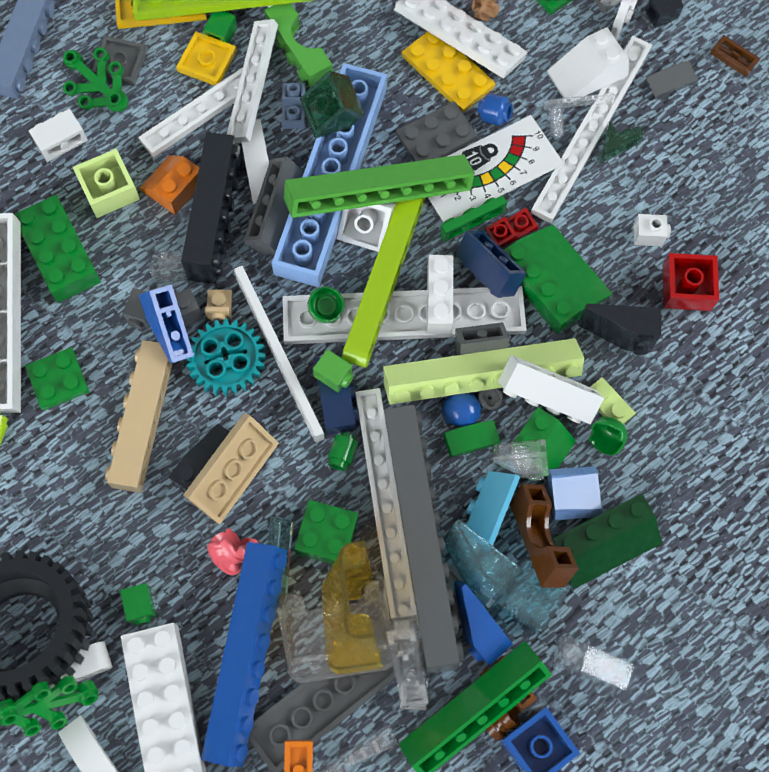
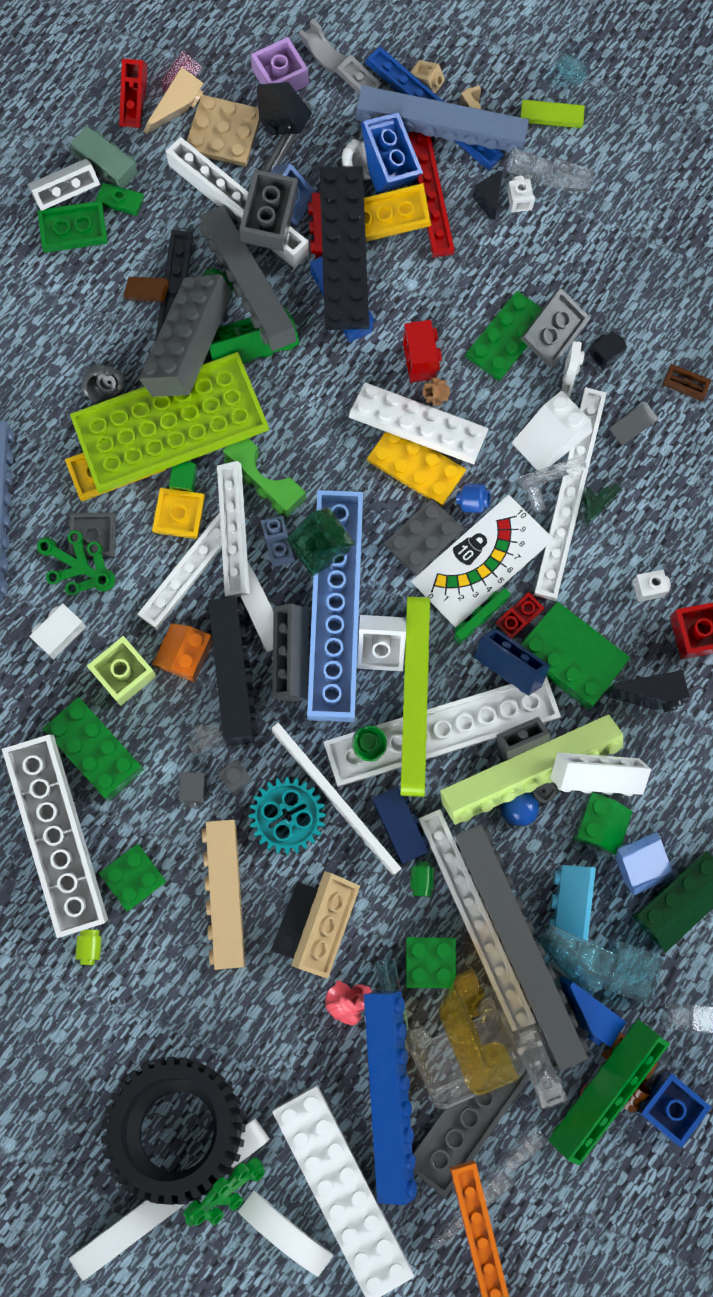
camera: 15 degrees left, 5 degrees up
green brick [120,583,157,626] -> none
blue slope [139,284,194,363] -> none
tan bracket [205,290,233,323] -> none
bright green brick [284,154,475,218] -> none
bright green brick [313,349,354,393] -> none
white brick [427,255,453,334] -> none
green slope [443,420,501,458] -> none
clear slope [493,439,549,481] -> none
reddish brown arch [510,484,578,588] -> none
green hair [589,416,628,456] -> none
yellowish green plate [591,377,636,424] -> none

